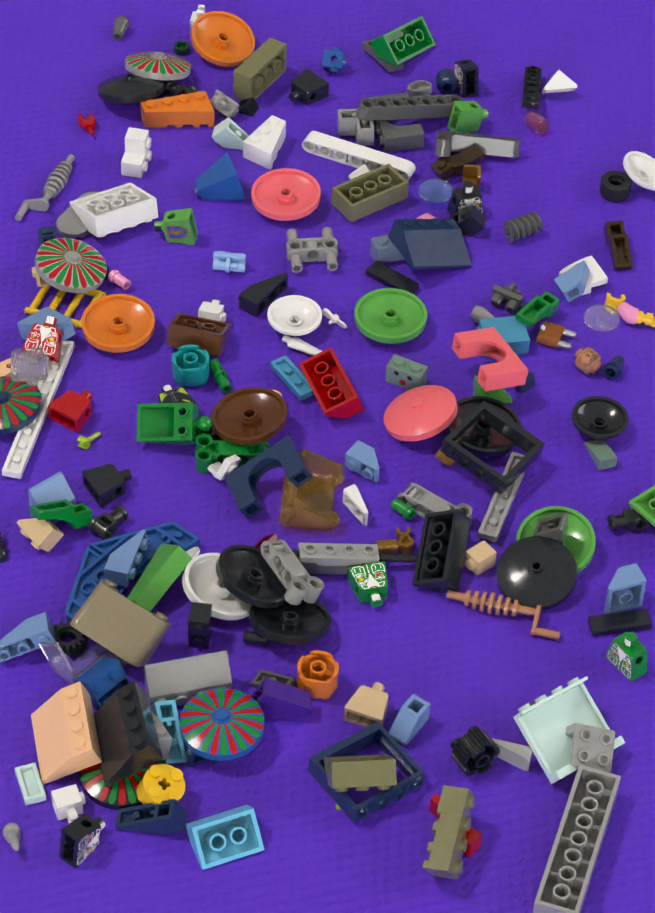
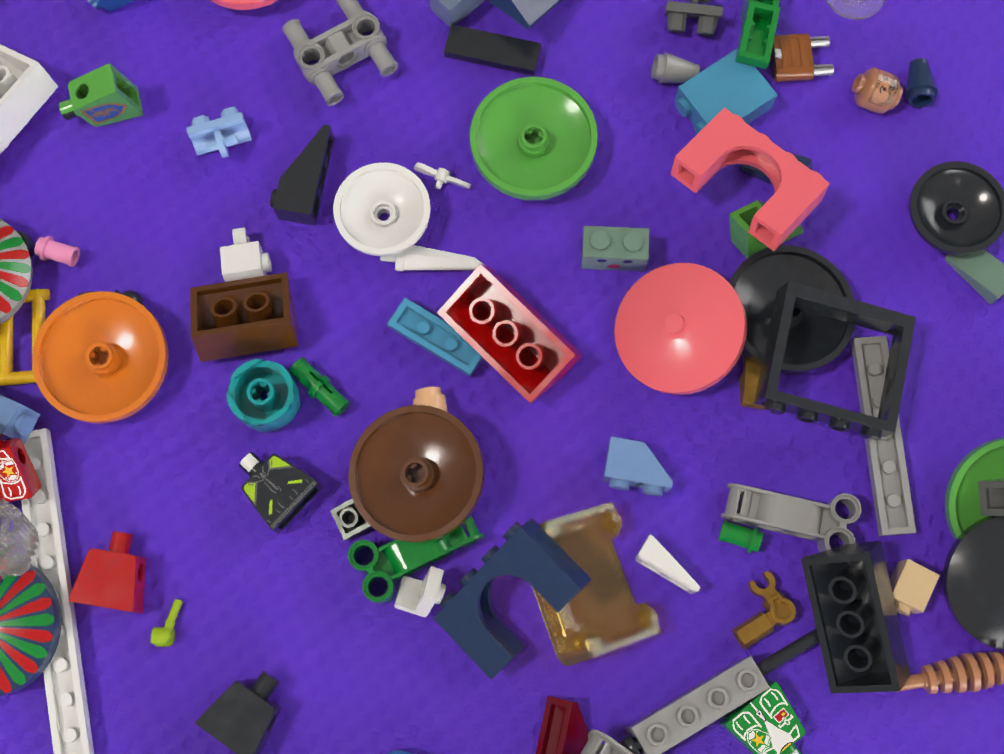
camera: 20 degrees left, 30 degrees up
green slope [136,403,212,445] -> none

